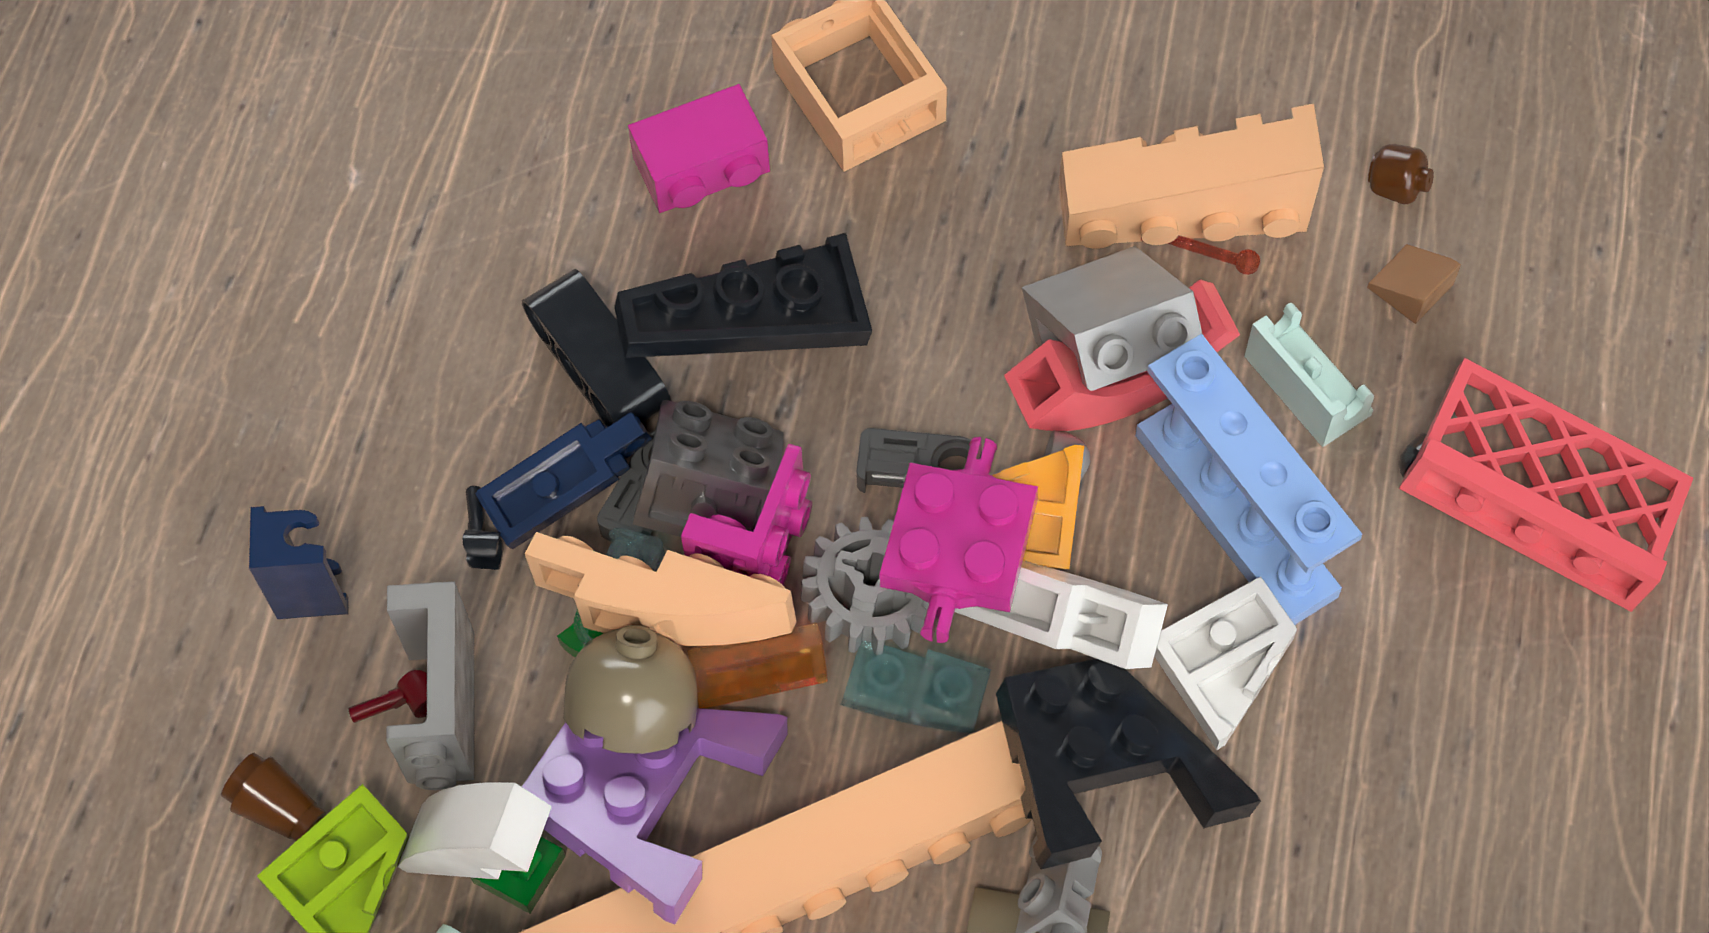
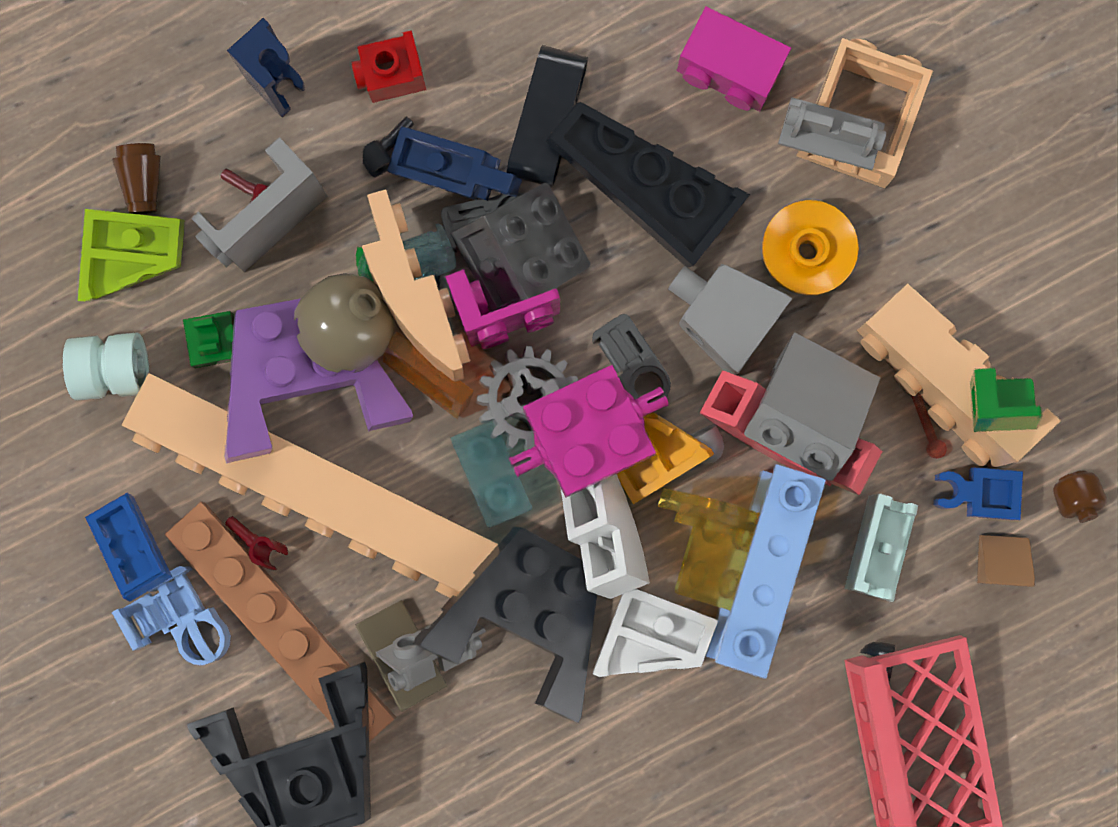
camera: 50 degrees right, 20 degrees up
white slope [398,782,552,879] -> none
none -> red brick [351,30,427,103]
none -> clear yellow bracket [658,488,760,611]
none -> light grey torso [668,264,792,375]
none -> light orange dish [762,200,859,295]
none -> light grey hinge [778,97,886,171]
none -> blue plate [933,467,1023,520]
none -> green panel [970,368,1042,432]

